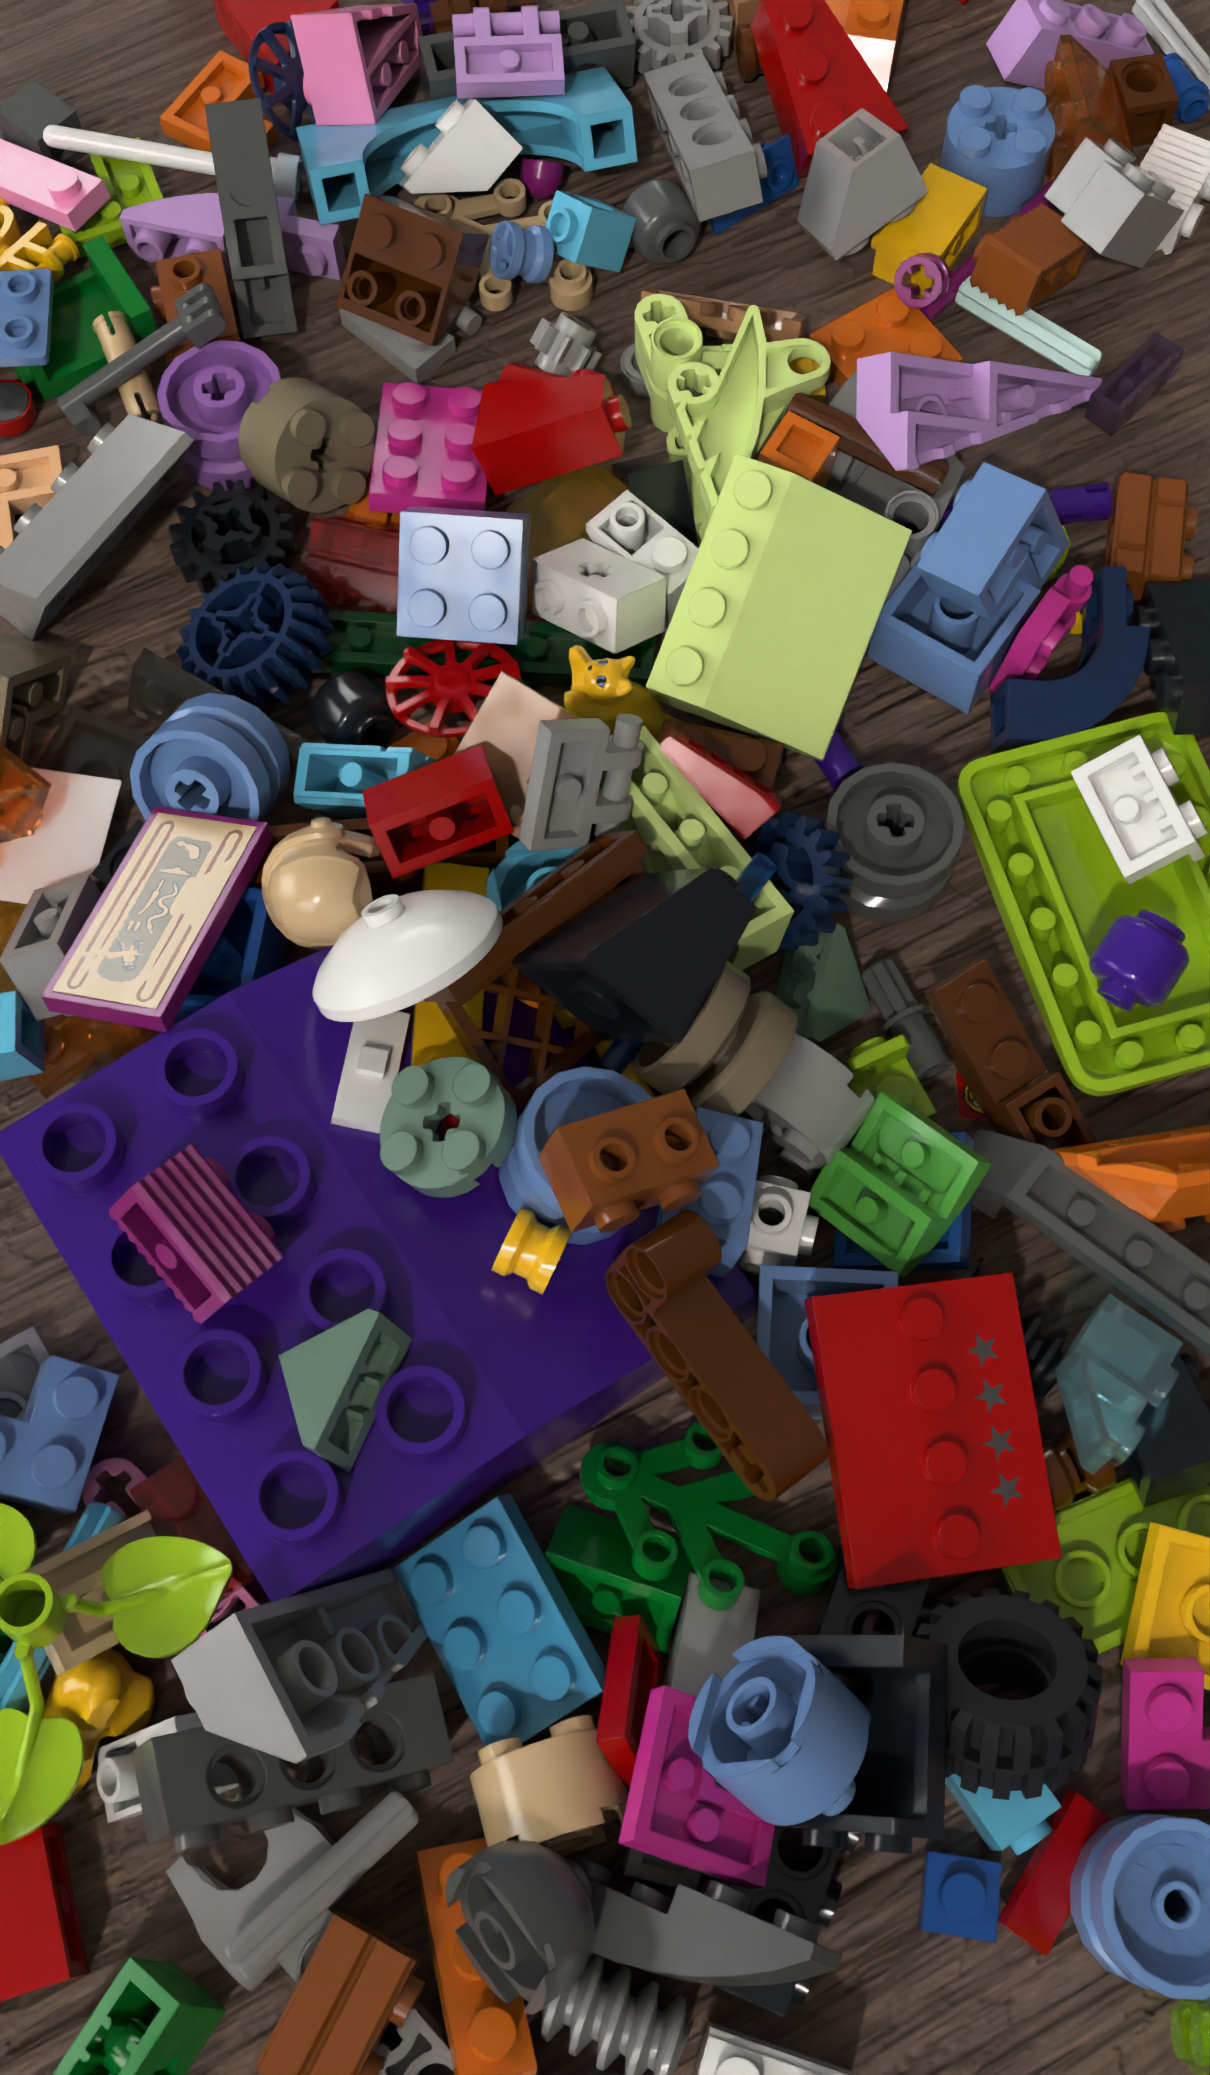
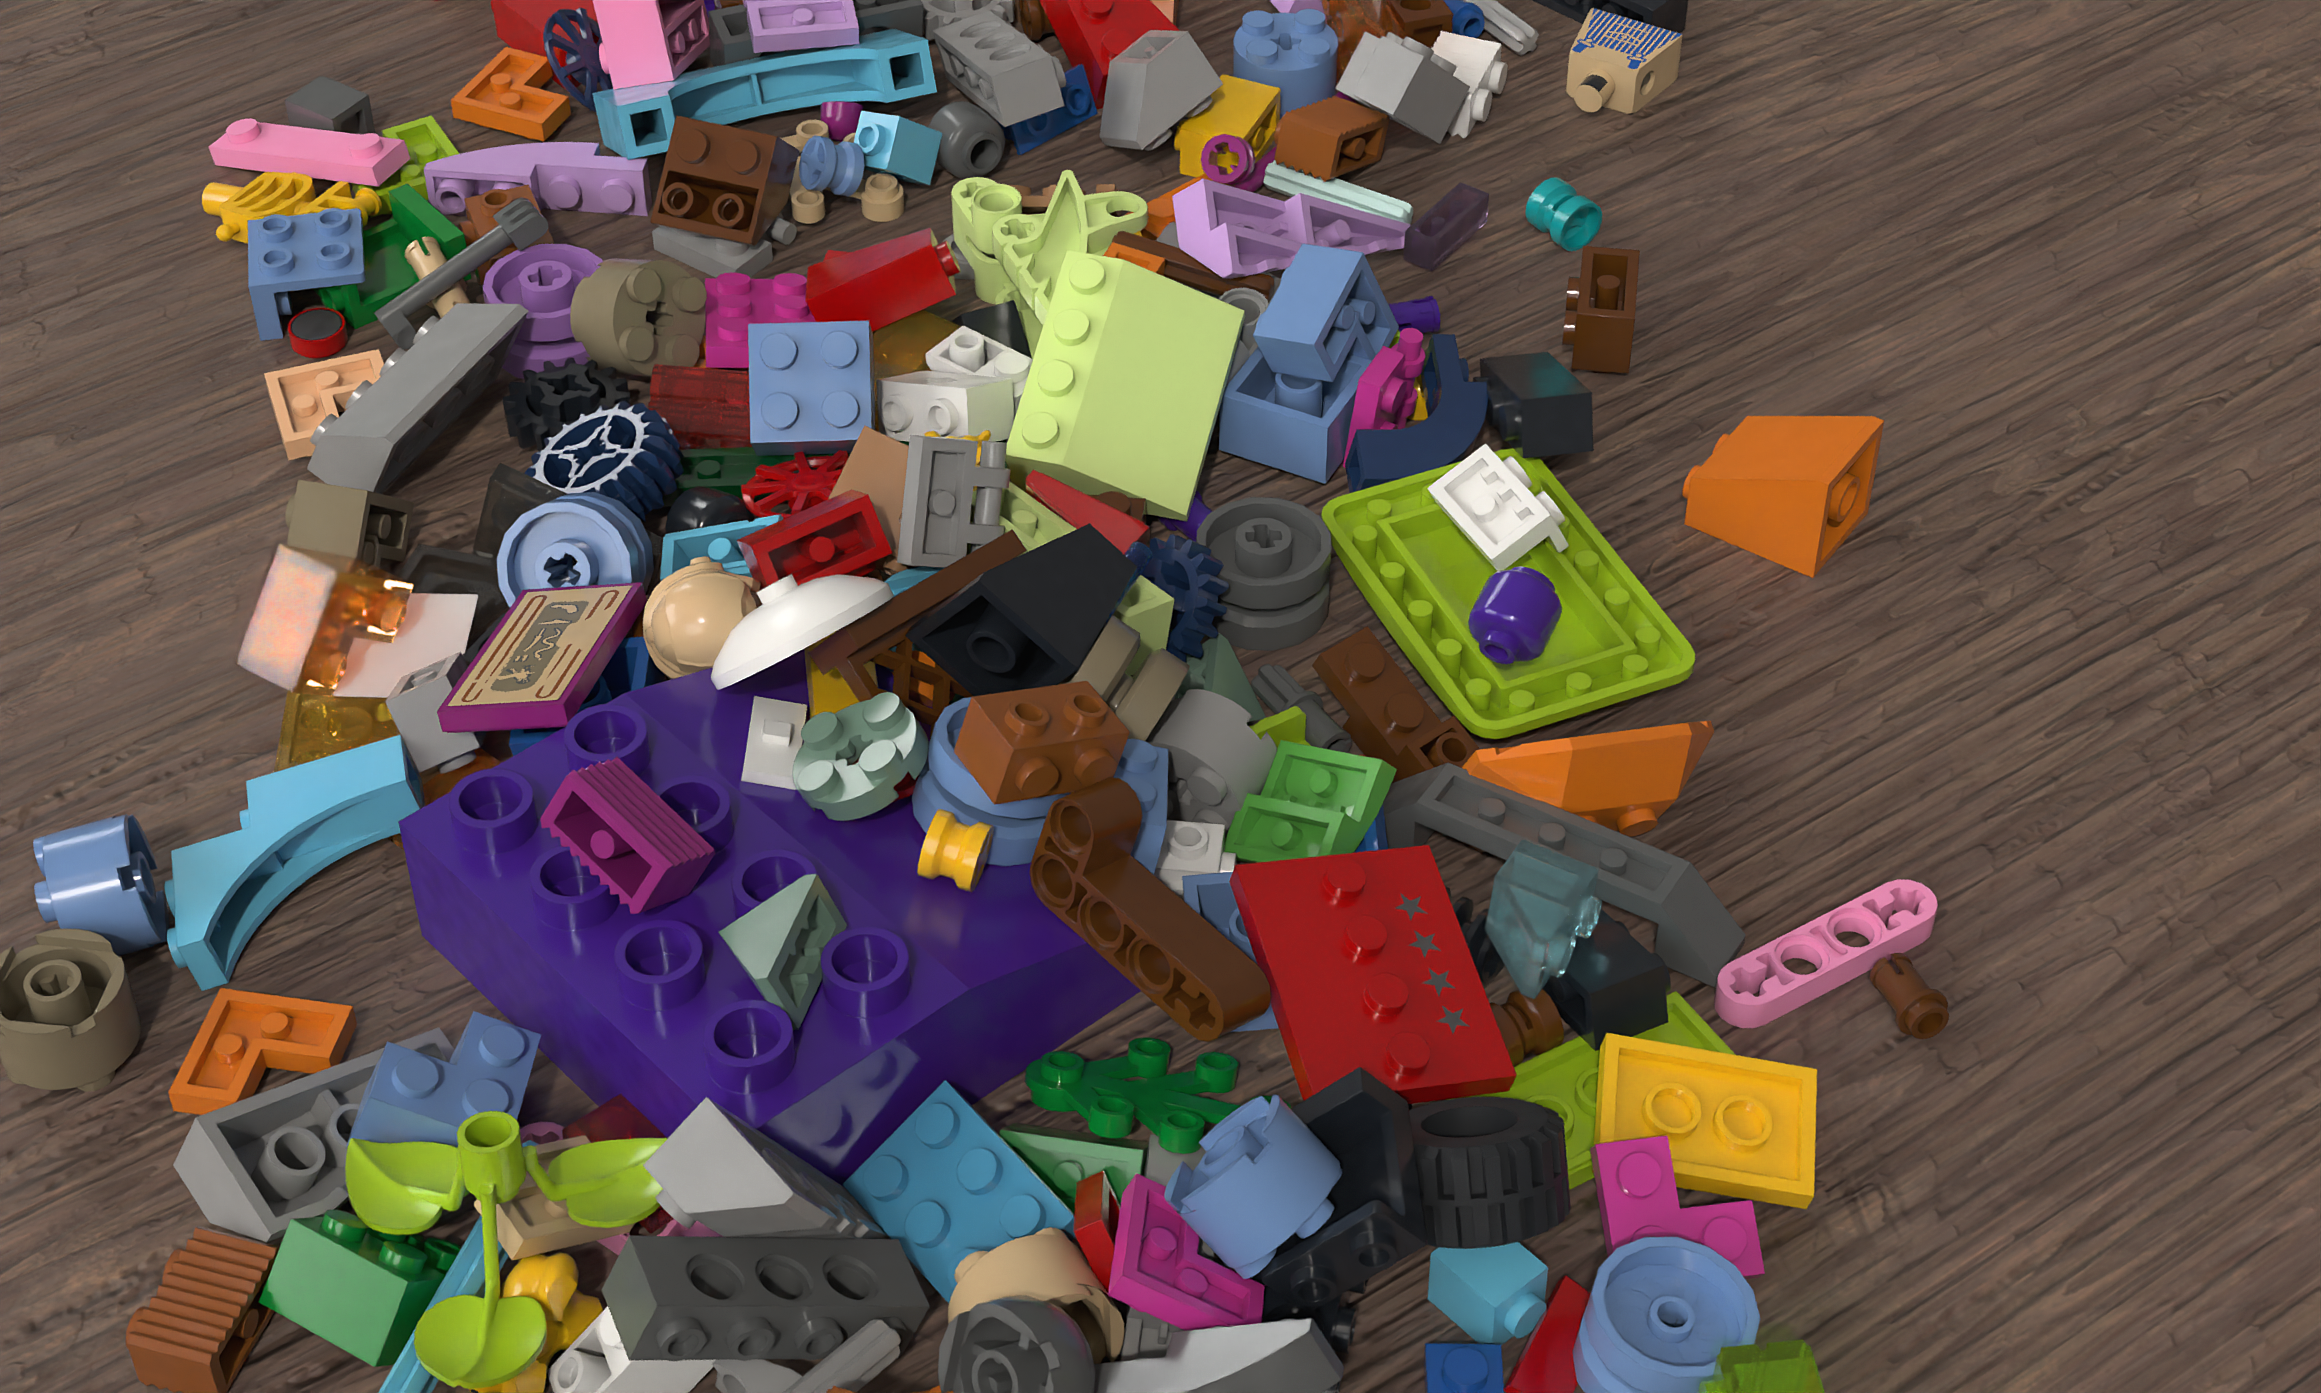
camera: 10 degrees left, 25 degrees down
white piece [43,125,302,201] -> none
dark grey slope [205,98,298,339] -> none
white slope [398,99,523,194] -> none
light grey gear [529,311,602,377] -> none
dark orange brick [1104,472,1198,606] -> none

